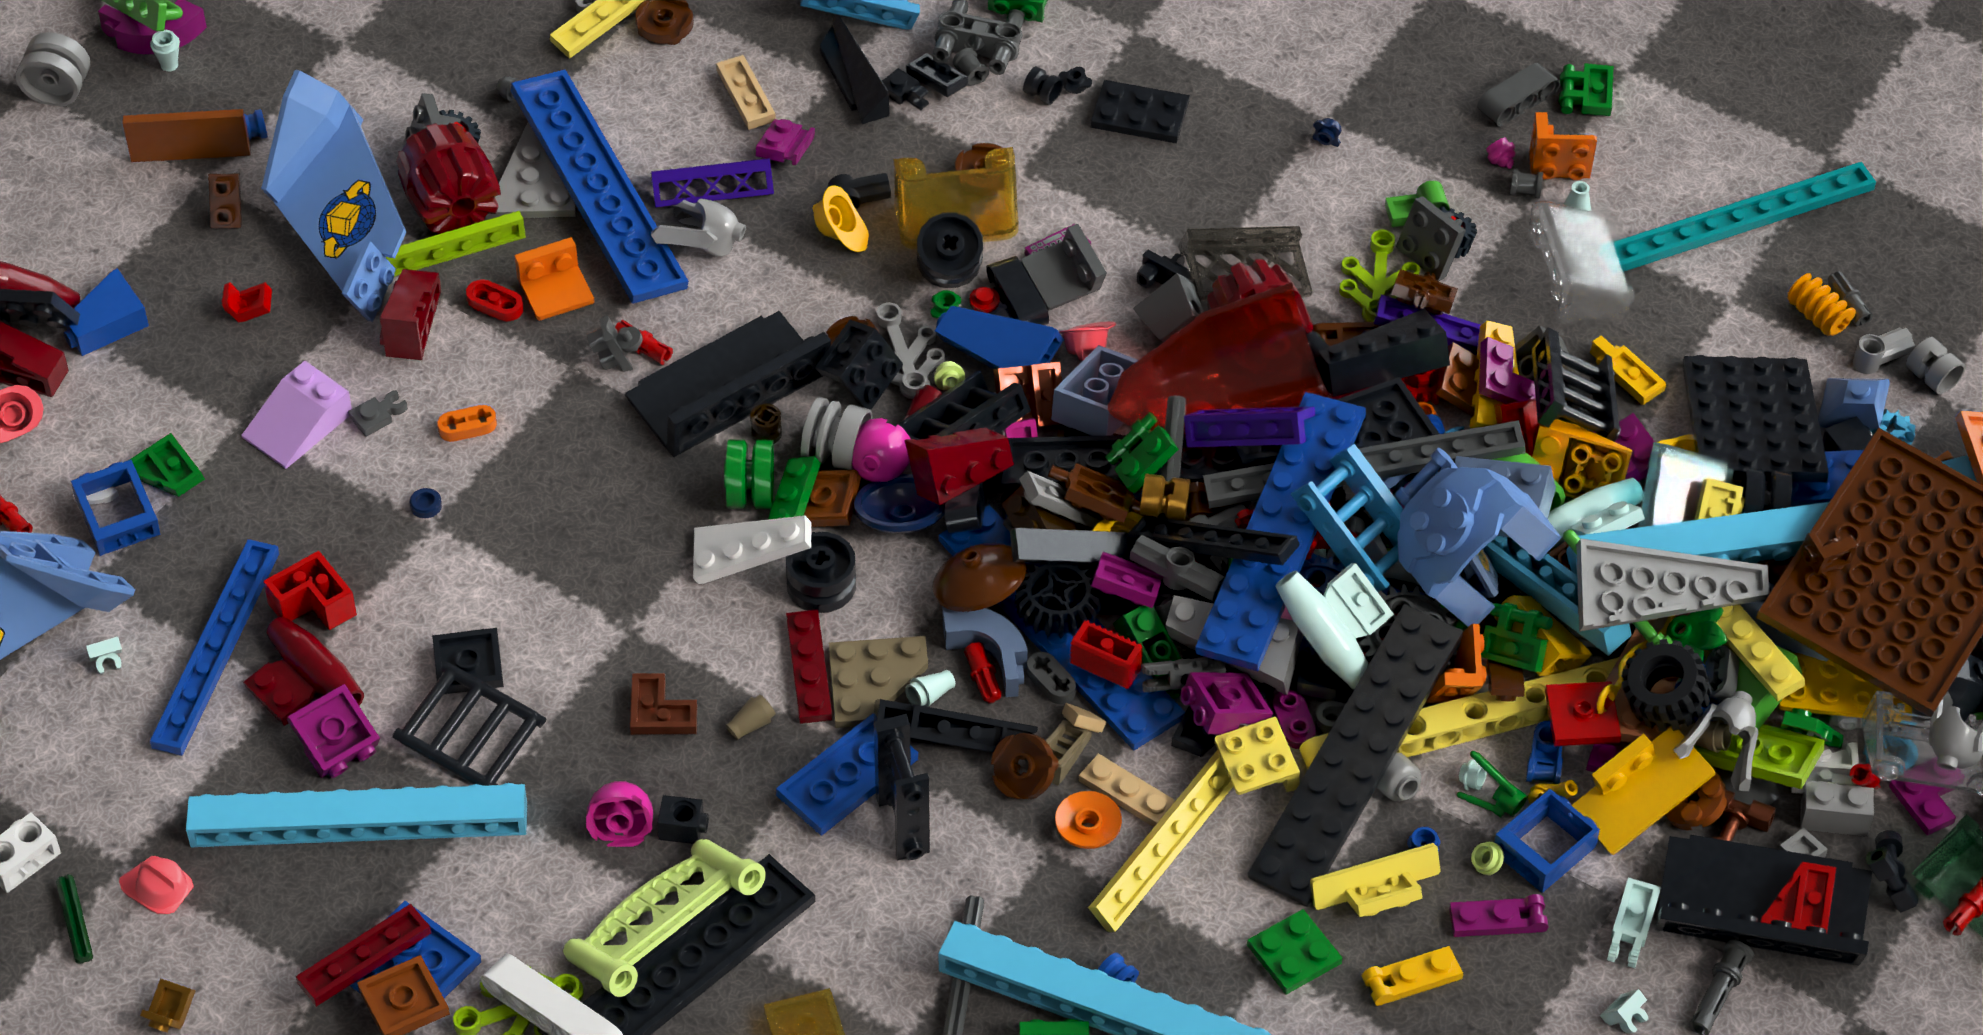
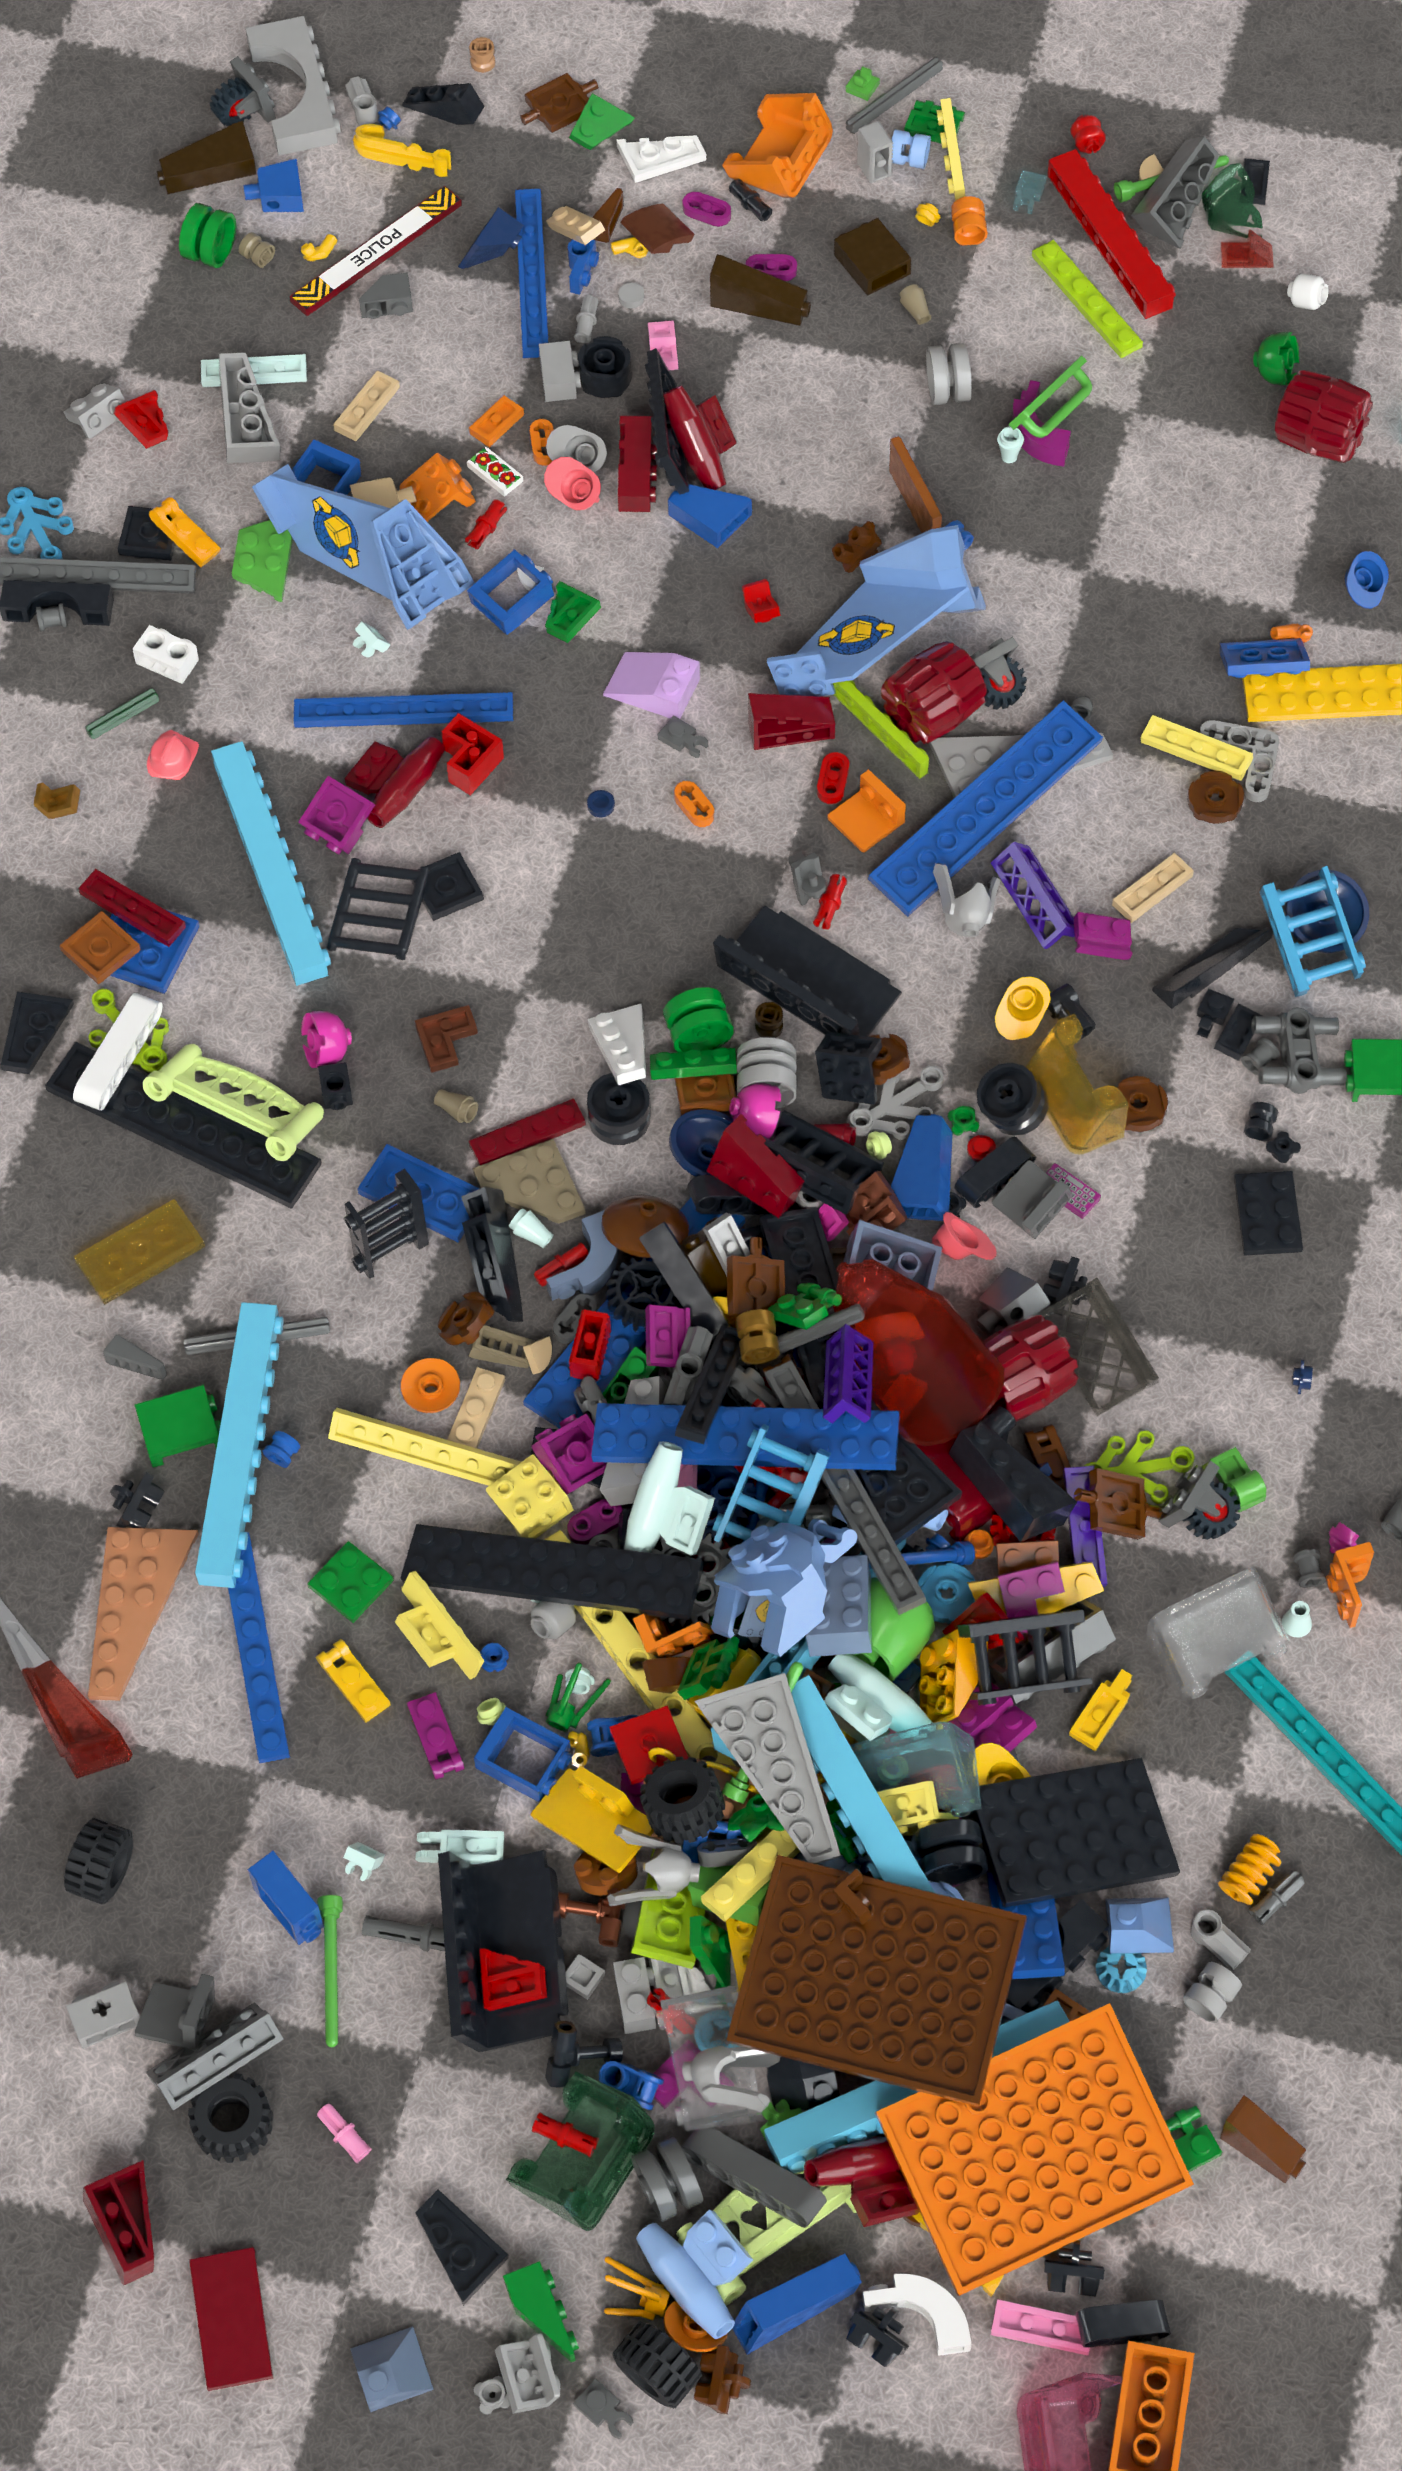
camera: 75 degrees right, 10 degrees up
none -> blue piece [599,2061,664,2110]

